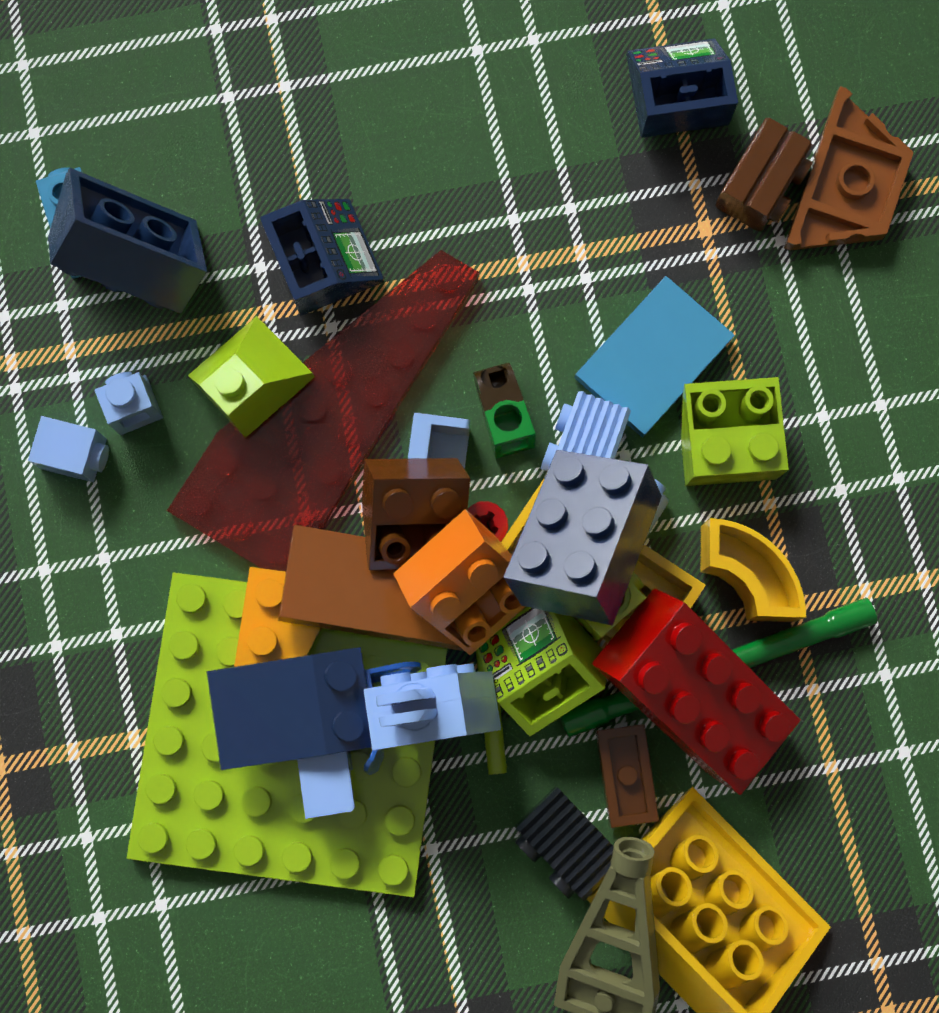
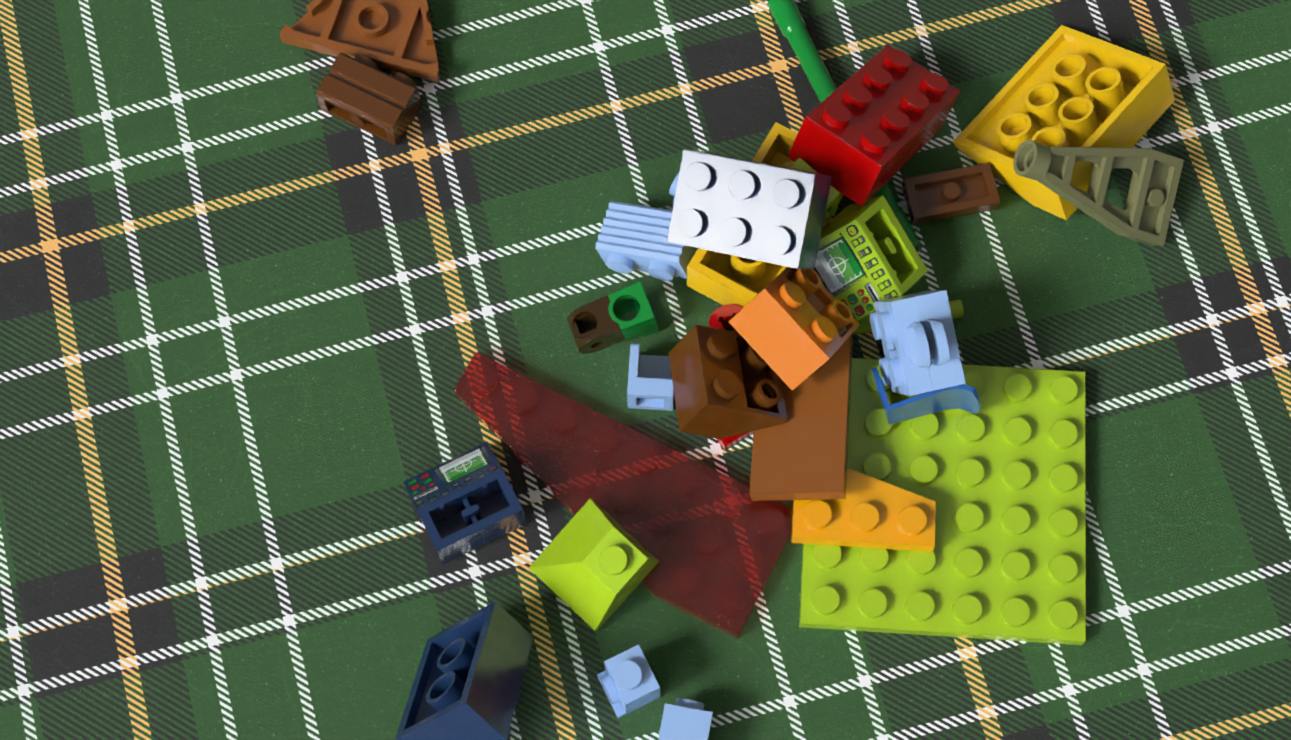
camera: 90 degrees left, 10 degrees down
dark blue slope [206,647,372,770] -> none
light blue panel [297,751,355,819] -> none
black brick [514,786,613,901] -> none
dark azure tile [574,276,735,438] -> none
dark blue slope [626,38,738,138] -> none
lime slope [681,377,789,486] -> none
yellow brick [700,518,806,622] -> none

